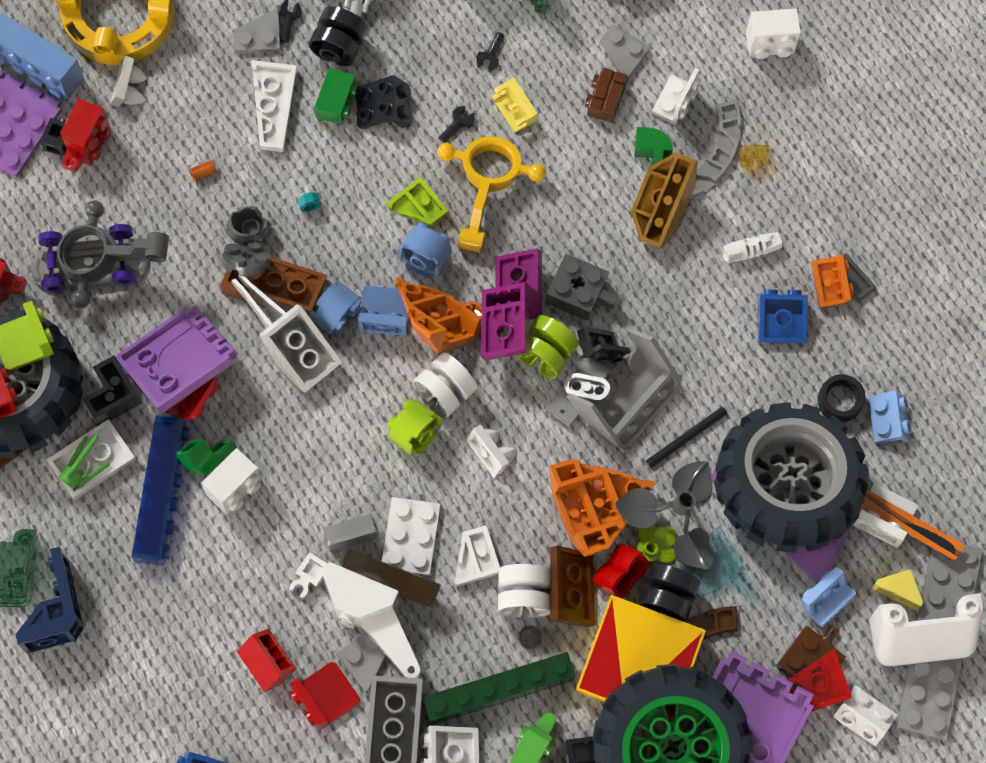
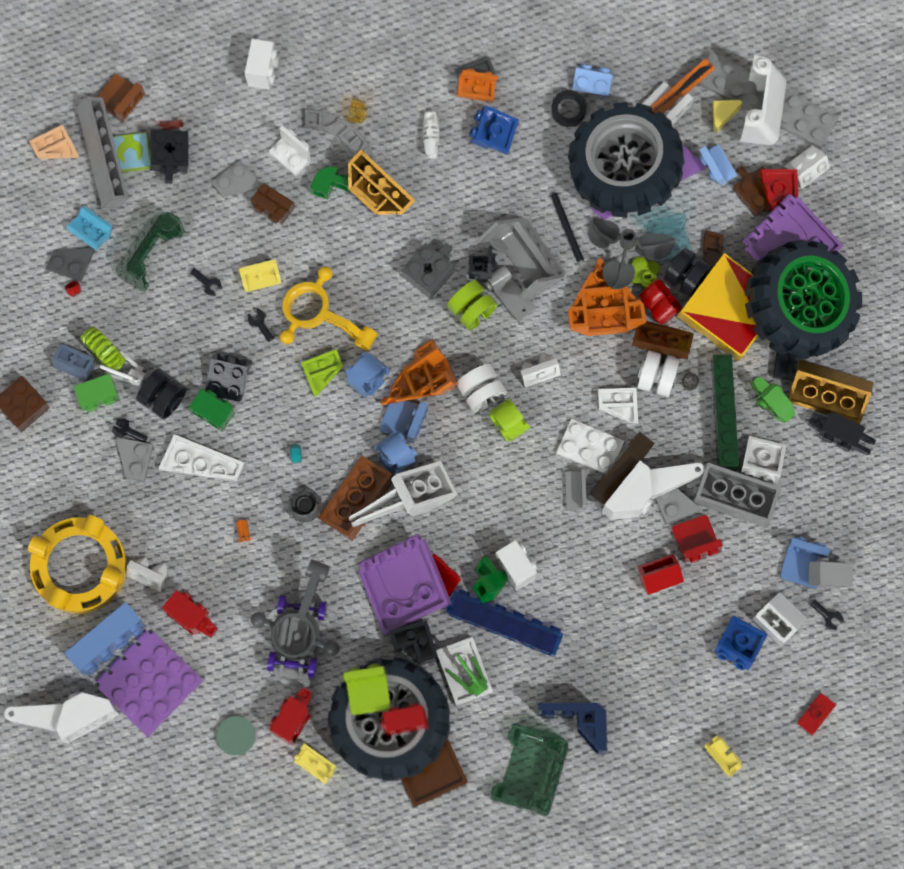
camera: 70 degrees left, 5 degrees up
black brick [40,117,67,157] -> none
dark grey plate [222,242,270,276] -> none
white plate [289,552,328,600] -> none
magenta bracket [481,248,542,361] -> none
plate [564,373,612,404] -> none

